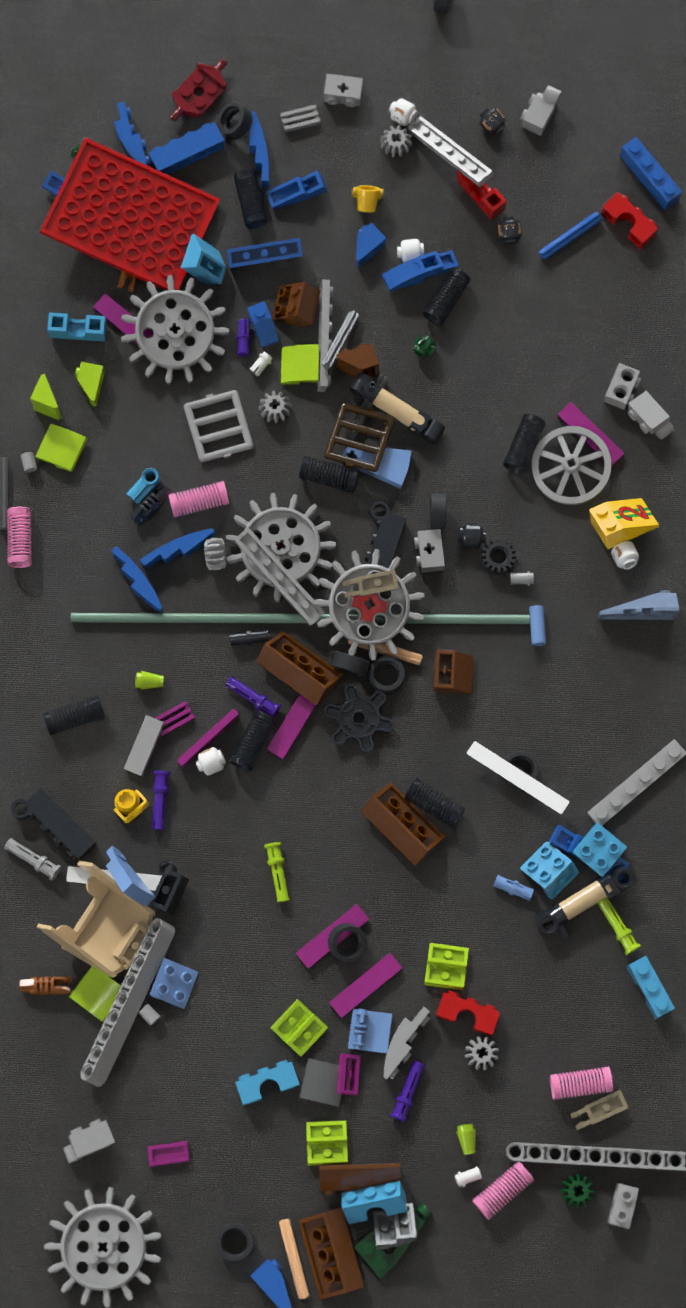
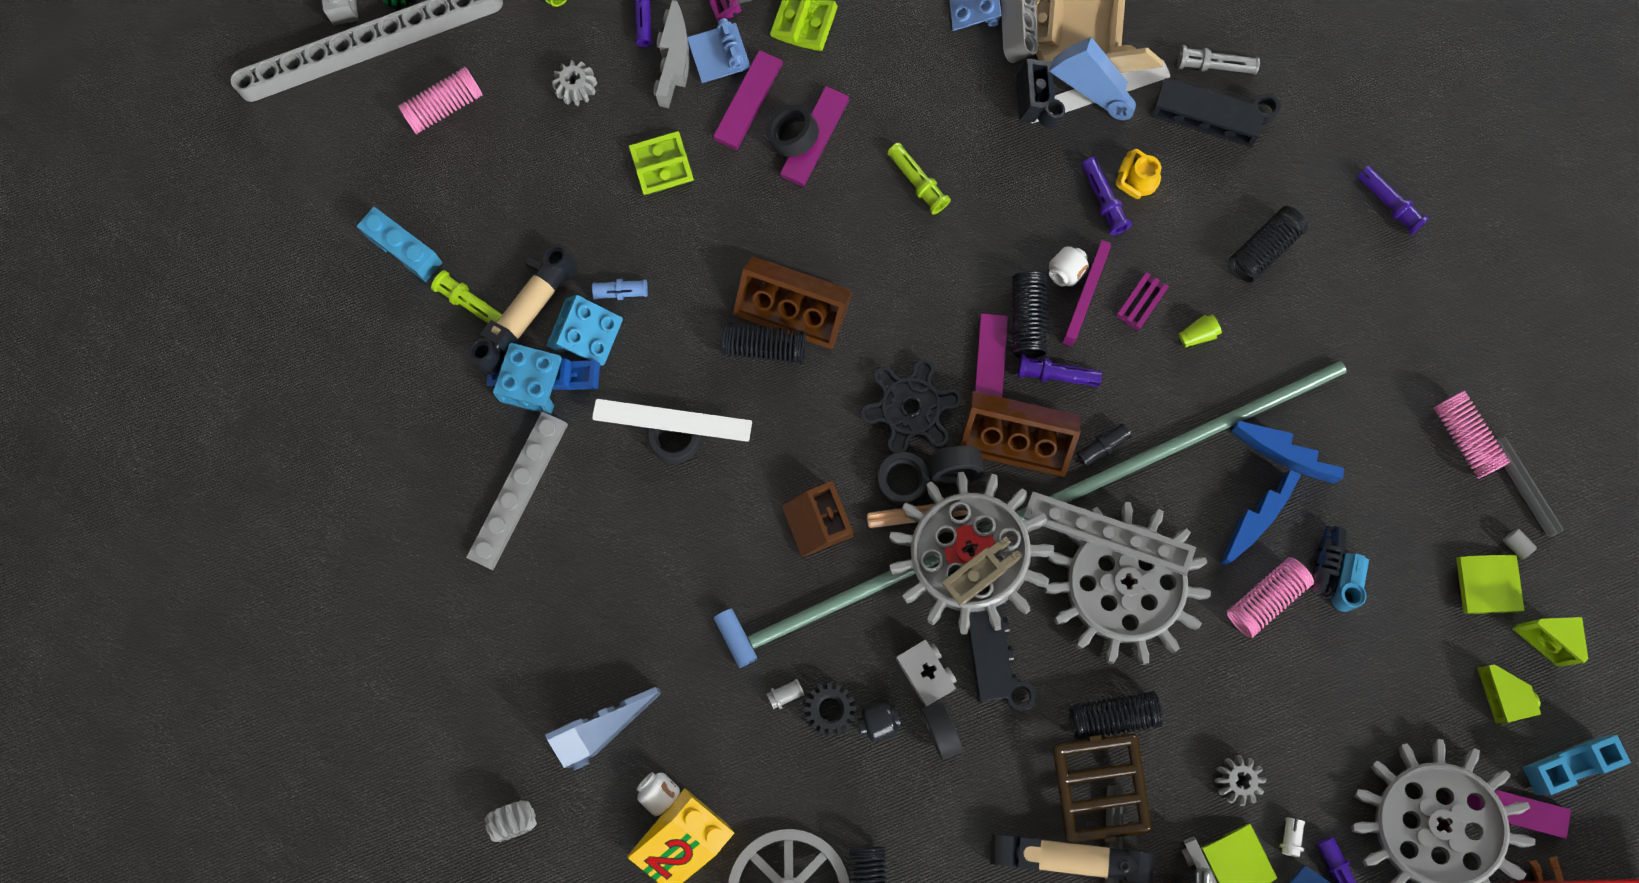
camera: 160 degrees right, 0 degrees up
light grey tile [124,715,165,776] -> none
light grey bar [184,390,254,462] -> none
light grey gear [204,538,227,570] -> none
medium blue piece [342,447,411,489] -> none
red arch [436,991,500,1036] -> none
dark tan hinge [570,1090,629,1130] -> none

